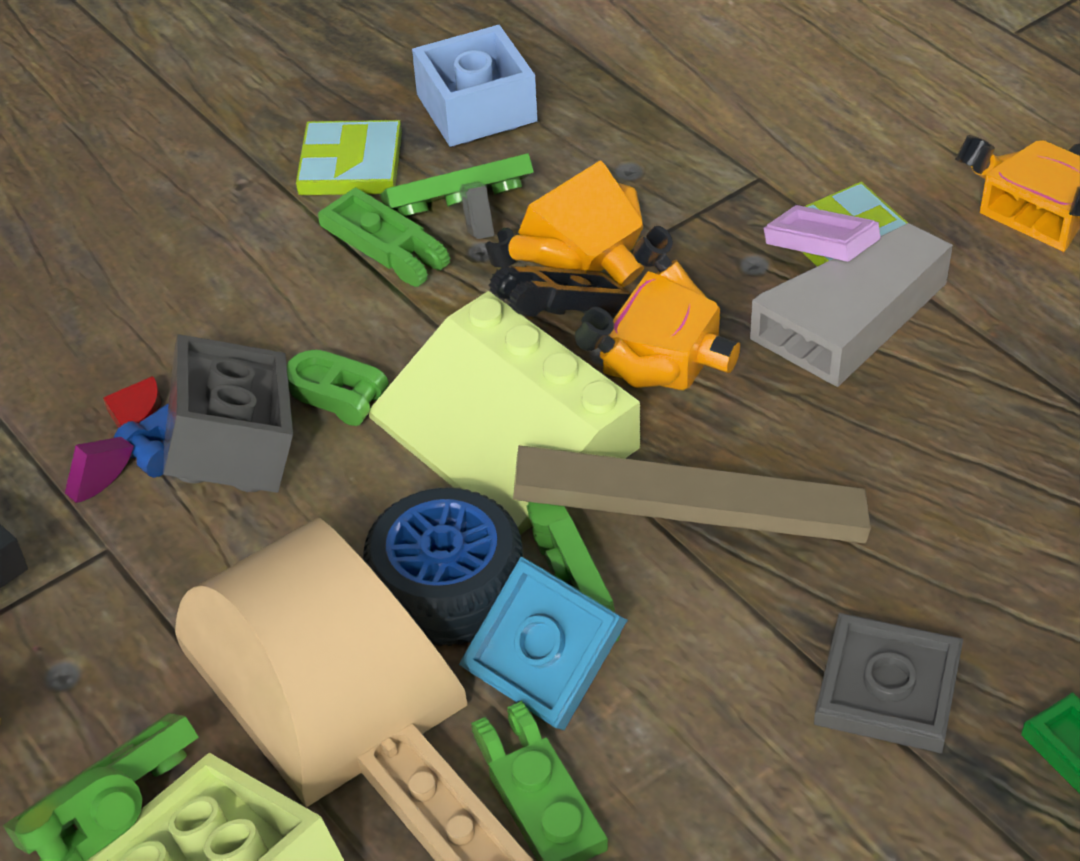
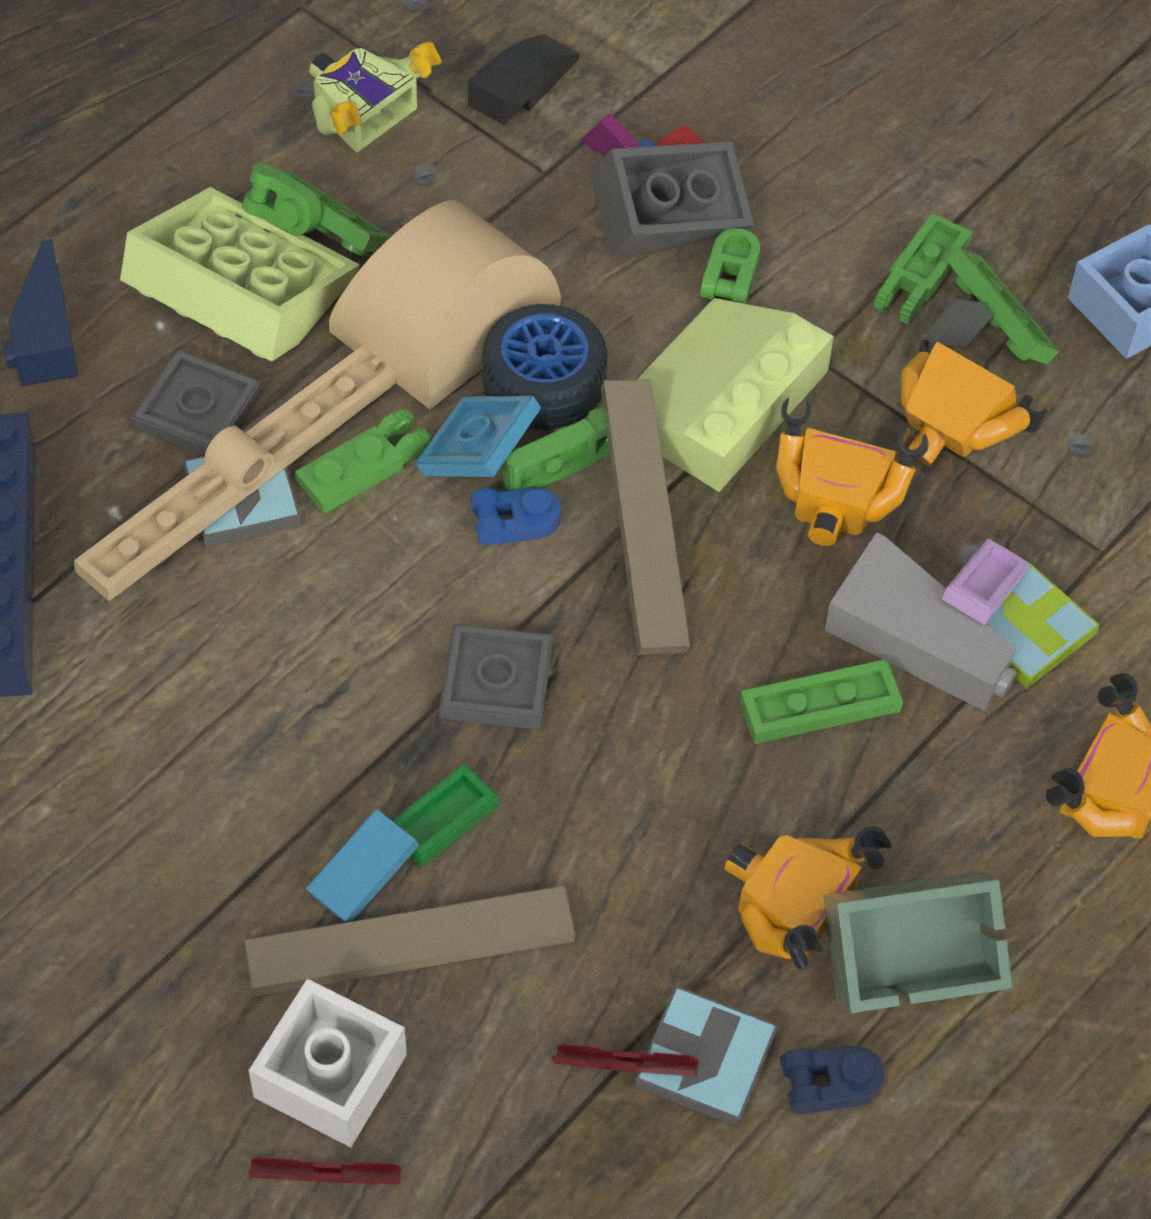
camera: 75 degrees right, 10 degrees up
tile [296,120,402,195] -> none
black hinge [489,266,631,316] -> none
none -> blue plate [470,487,561,545]
none -> bright green plate [739,659,903,744]

